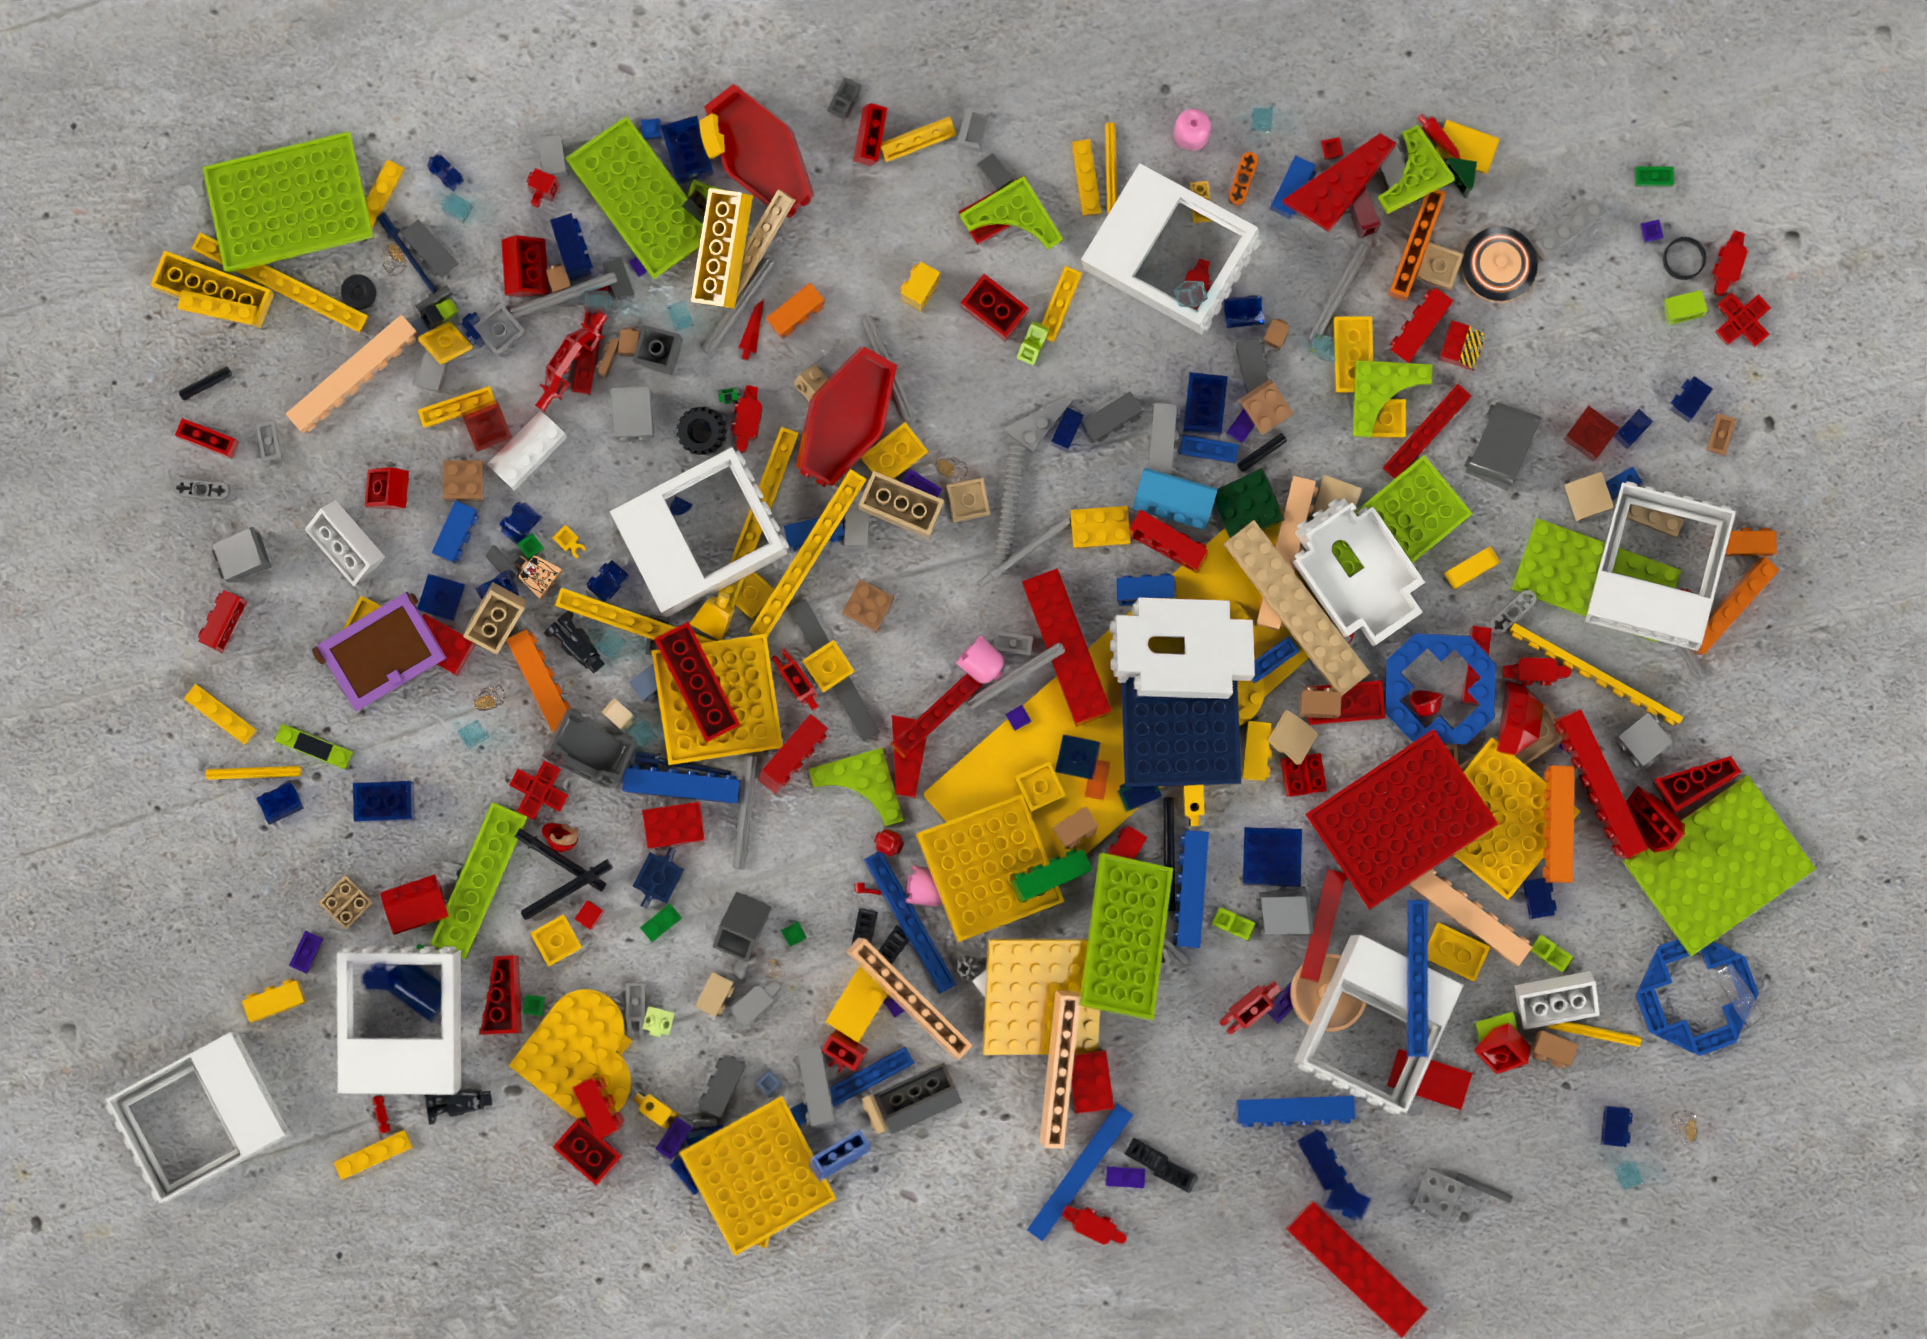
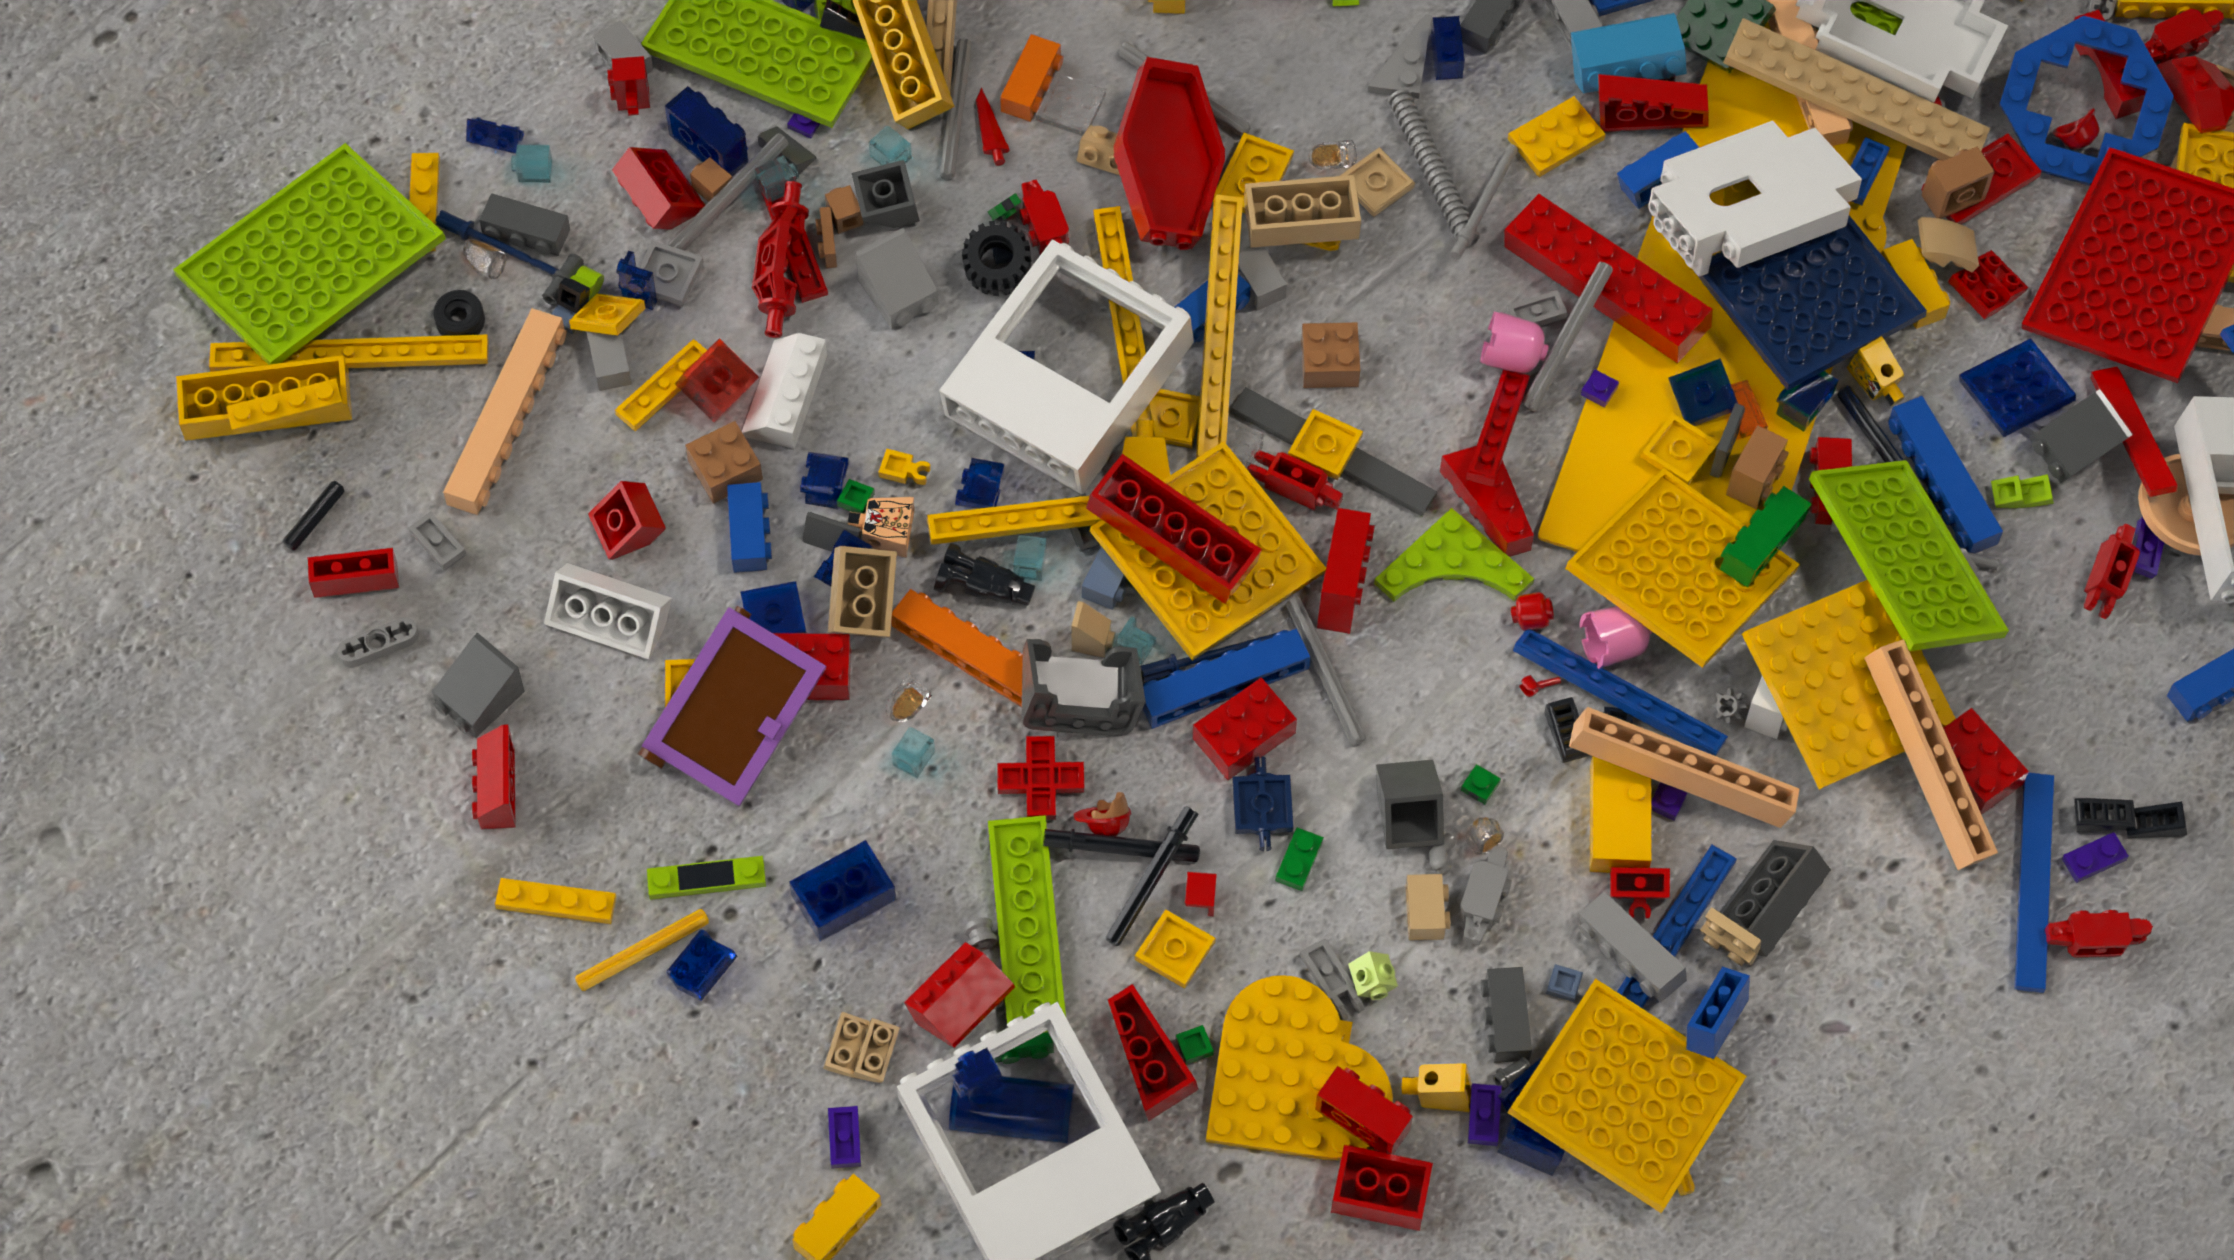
camera: 30 degrees left, 20 degrees down
none -> dark grey tile [1710,403,1745,478]

